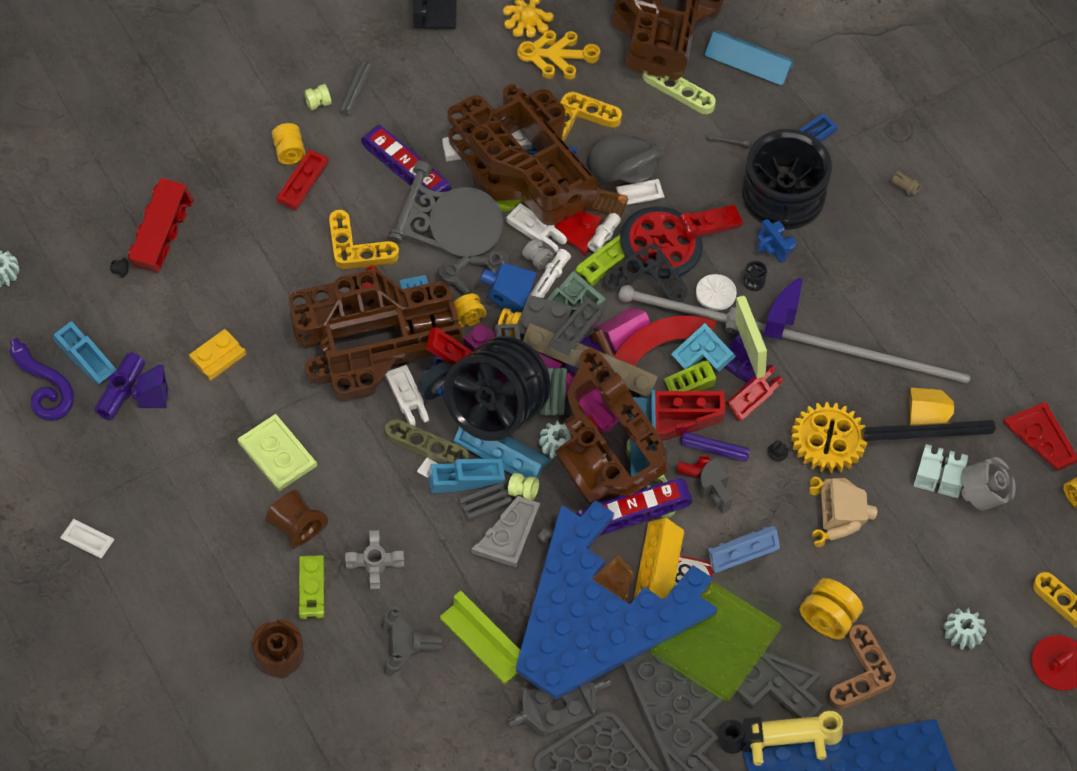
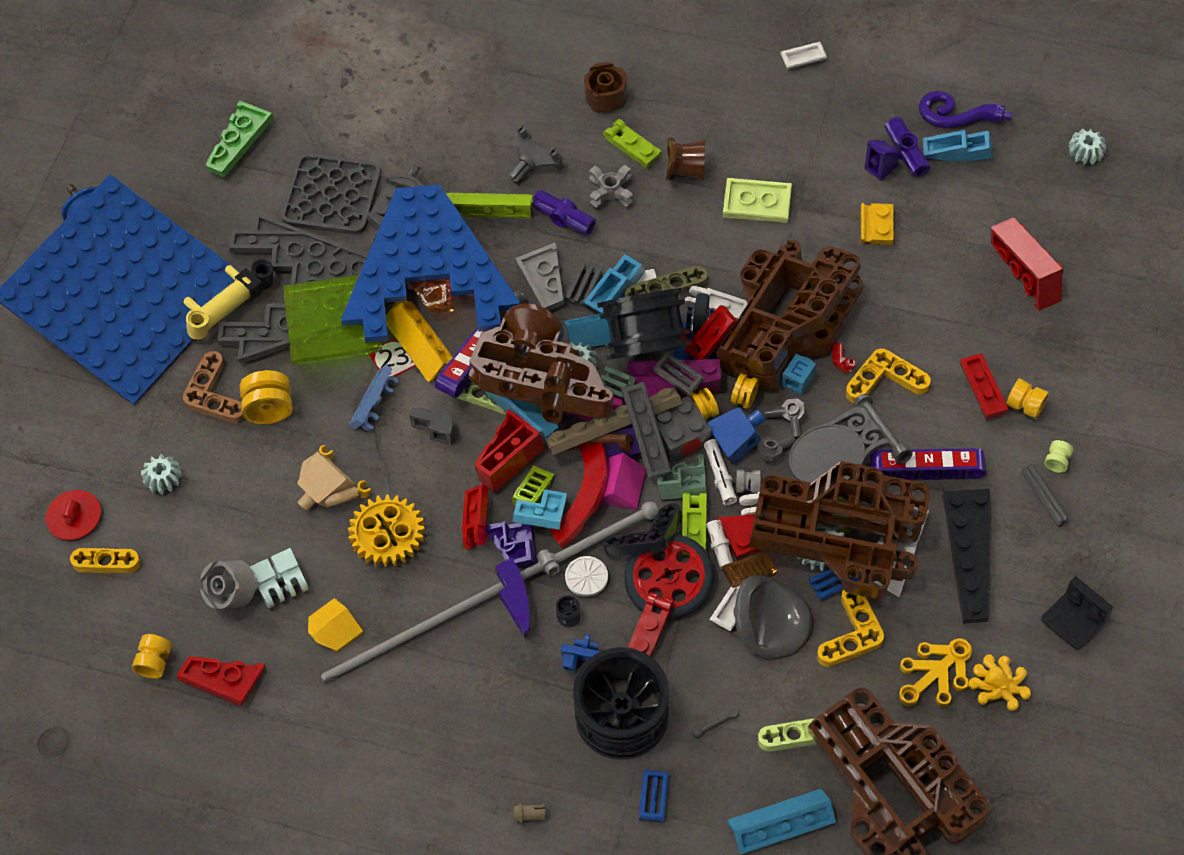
camera: 140 degrees right, 0 degrees up
black piece [110,258,129,278] -> none
yellowish green wheel [508,473,539,501] -> none
red arm [677,455,711,477] -> none
dark purple axle [681,432,750,462] -> none
yellowish green tile [735,296,767,378] -> none
black piece [768,441,788,461] -> none
black axle [861,420,996,441] -> none
none -> dark purple piece [531,190,596,236]
none -> black wing [942,488,990,624]

